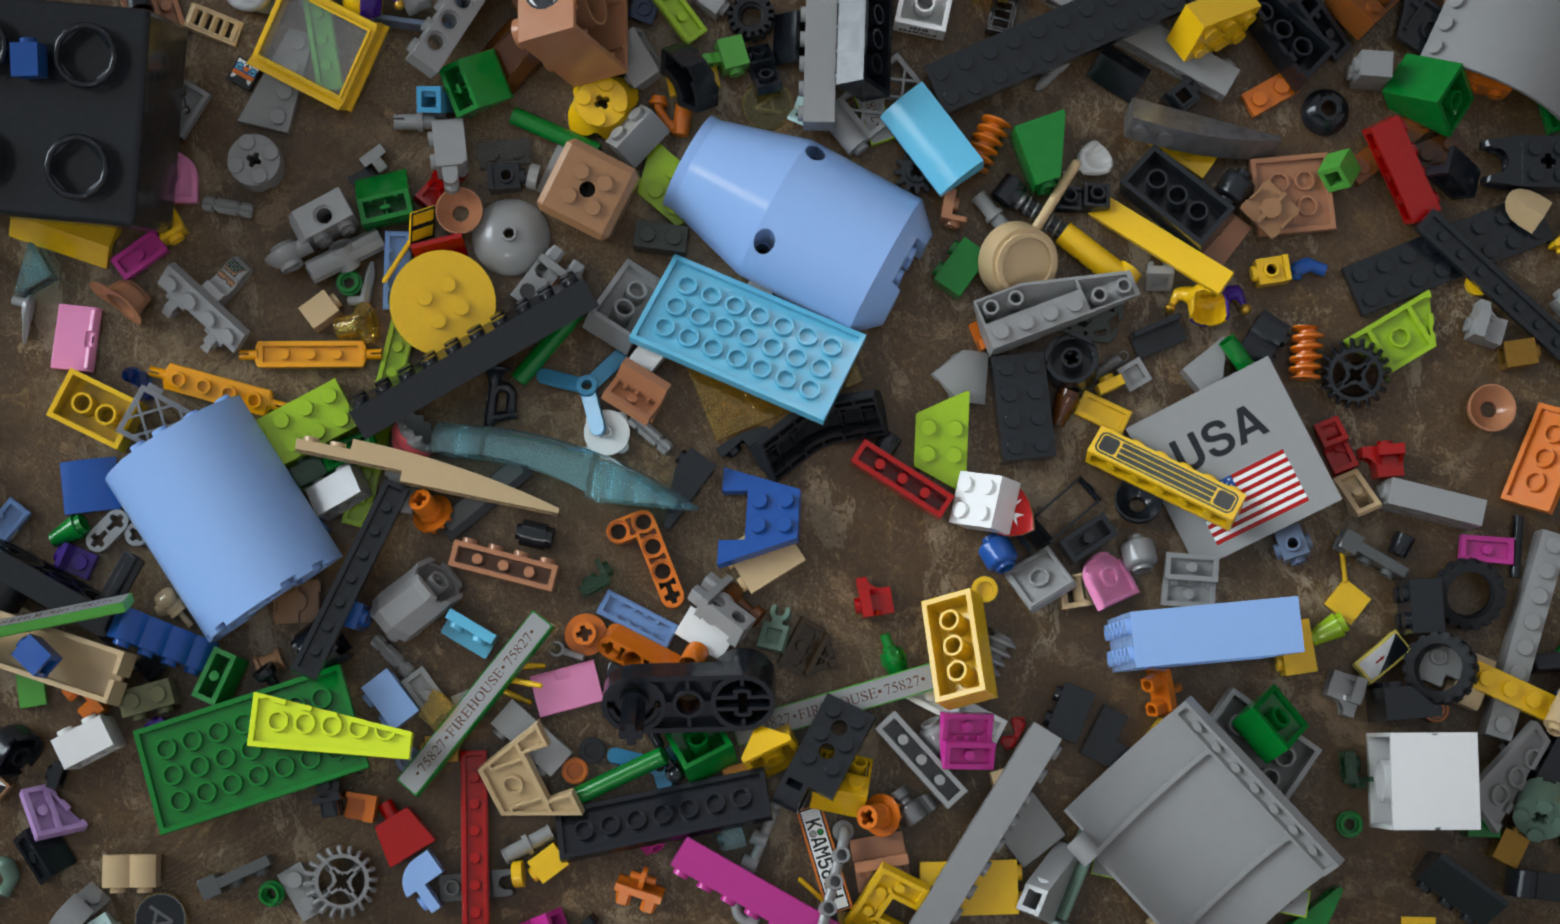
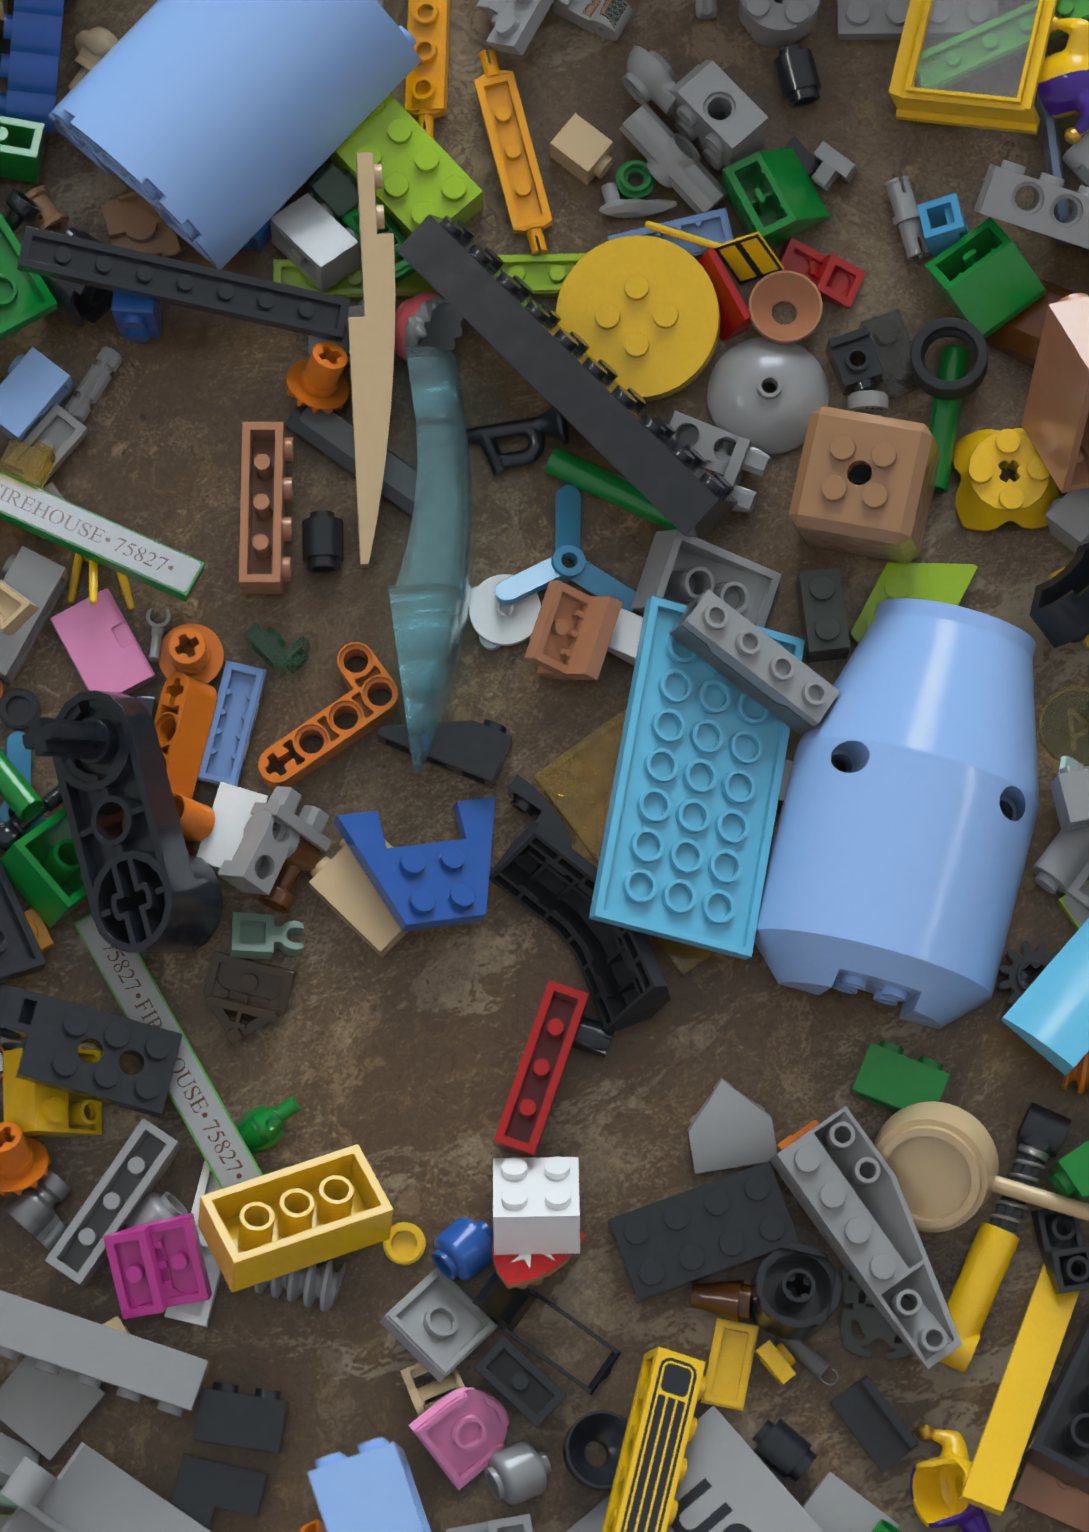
camera: 80 degrees right, 5 degrees down
clear yellow gear [333,302,380,344] -> none
light grey brick [369,557,463,642] -> none
light grey hinge [427,118,469,195] -> none
medium azure bracket [441,608,499,659] -> none
light grey brick [605,104,670,168] -> none
light grey axle [628,417,673,455] -> none
orange plant [648,95,693,138] -> none
yellow slope [741,723,800,778] -> none
red brick [854,577,895,619] -> none
lime wing [914,391,970,489] -> none
nougat bracket [939,188,967,230] -> none
light grey pin [972,190,1010,228] -> none
red piece [1000,716,1026,751] -> none
light grey plate [1115,357,1152,393] -> none
light grey tile [1144,261,1175,291] -> none
none -> light grey piece [669,589,840,735]
none -> black brick [752,1418,818,1482]
none -> black brick [773,44,822,108]
none -> black tyre [910,318,988,400]

